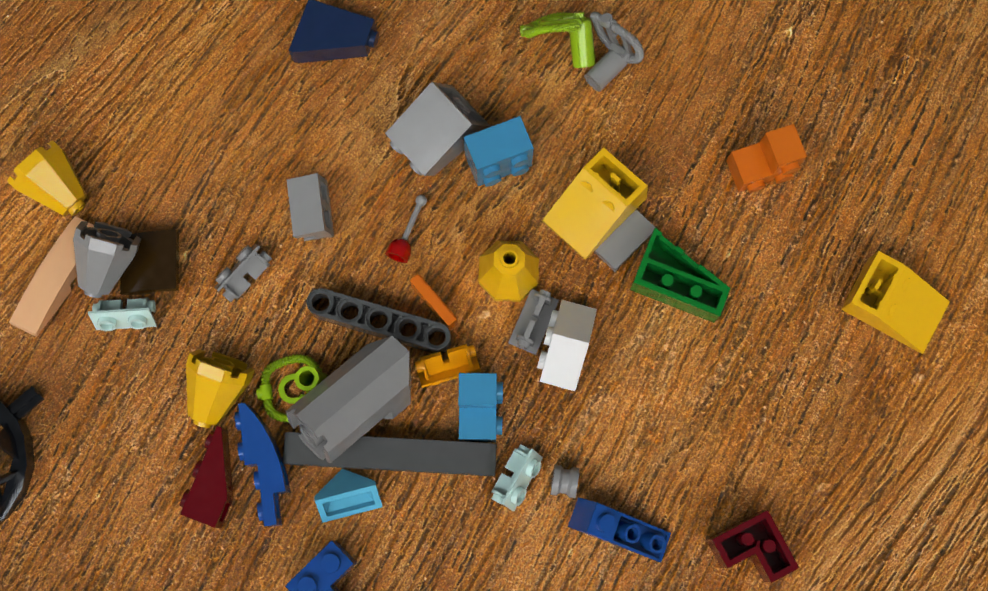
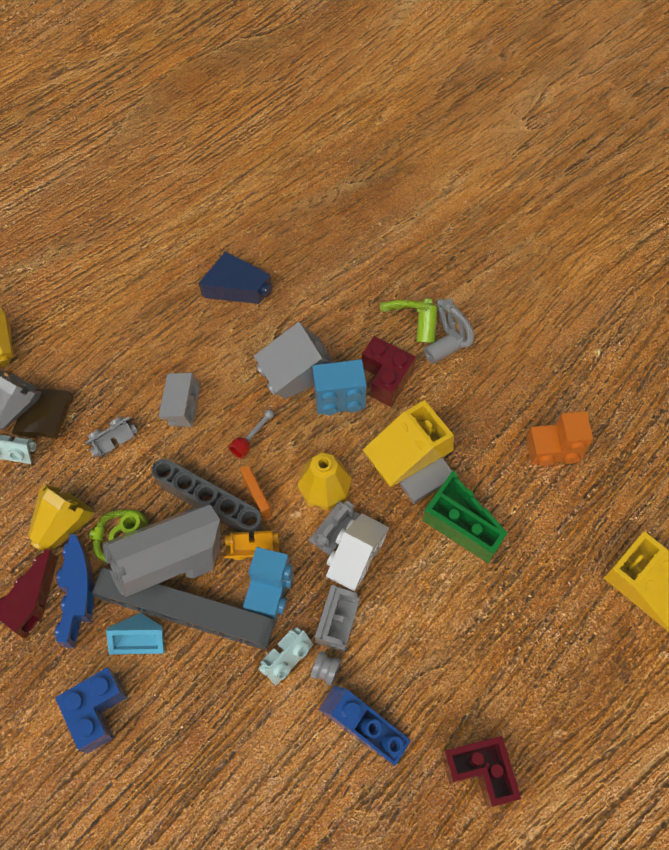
camera: 15 degrees right, 15 degrees down
none -> light grey hinge [315,585,360,652]
none -> dark red brick [362,336,416,407]

